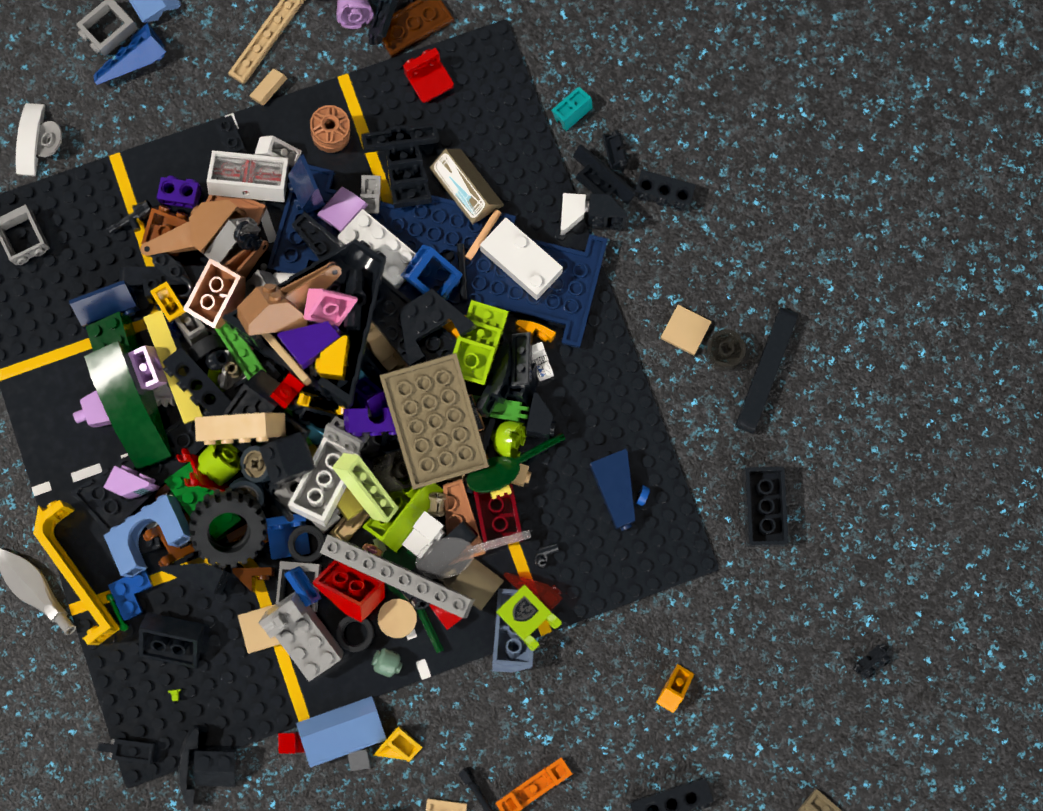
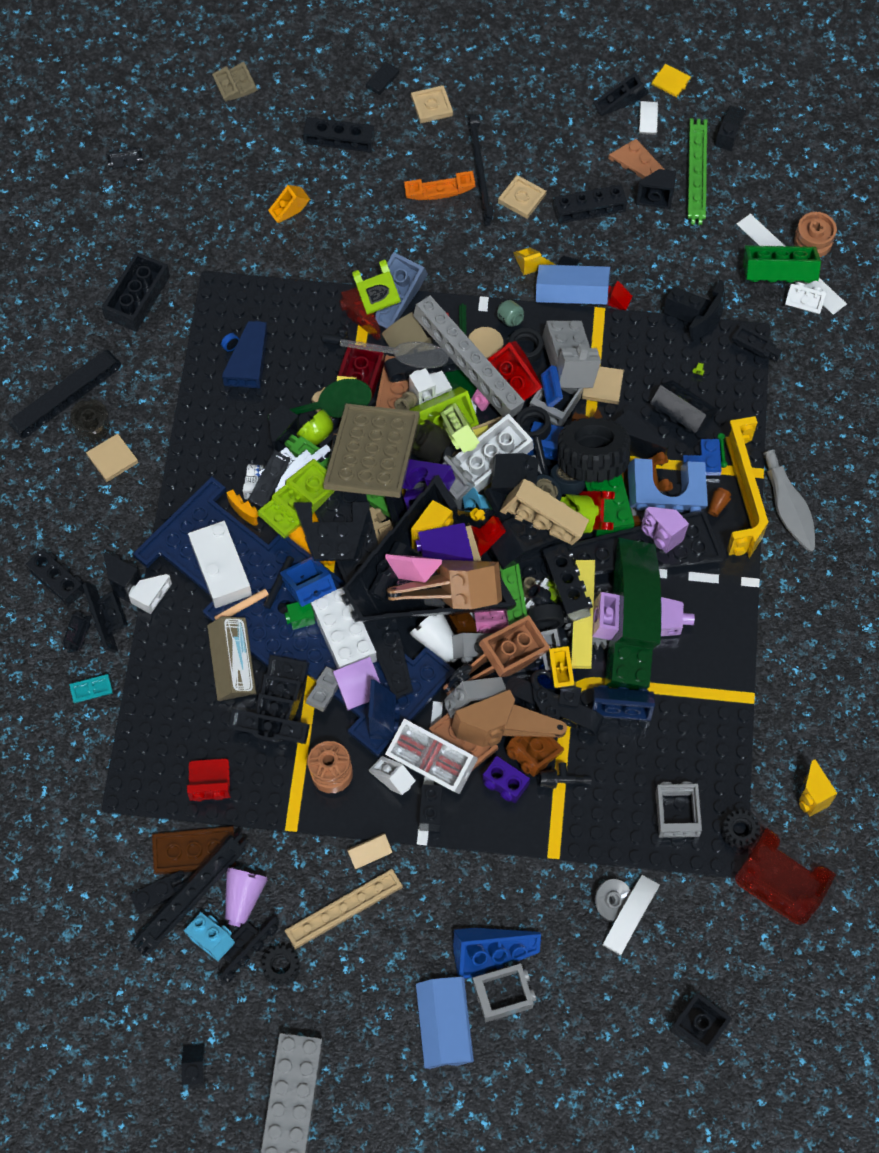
camera: 155 degrees left, 15 degrees down
none -> green brick [284,602,315,630]
none -> dark orange cone [708,488,731,517]

